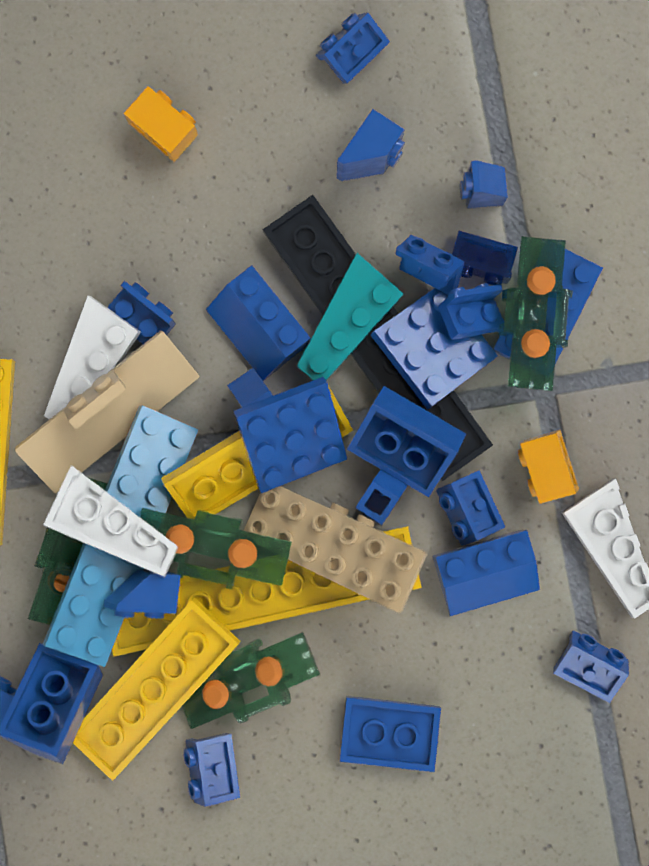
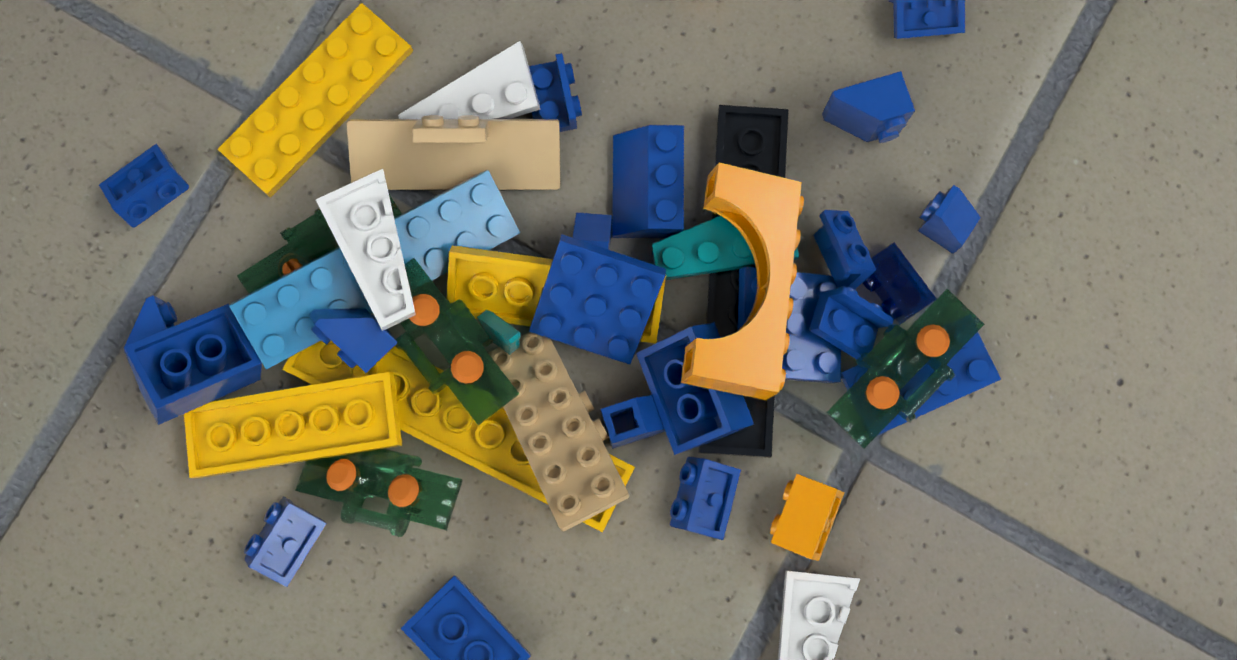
camera: 40 degrees right, 5 degrees down
blue slope [432,530,540,616] -> none
none -> teal tile [477,310,521,355]
none -> light orange arch [681,162,804,400]

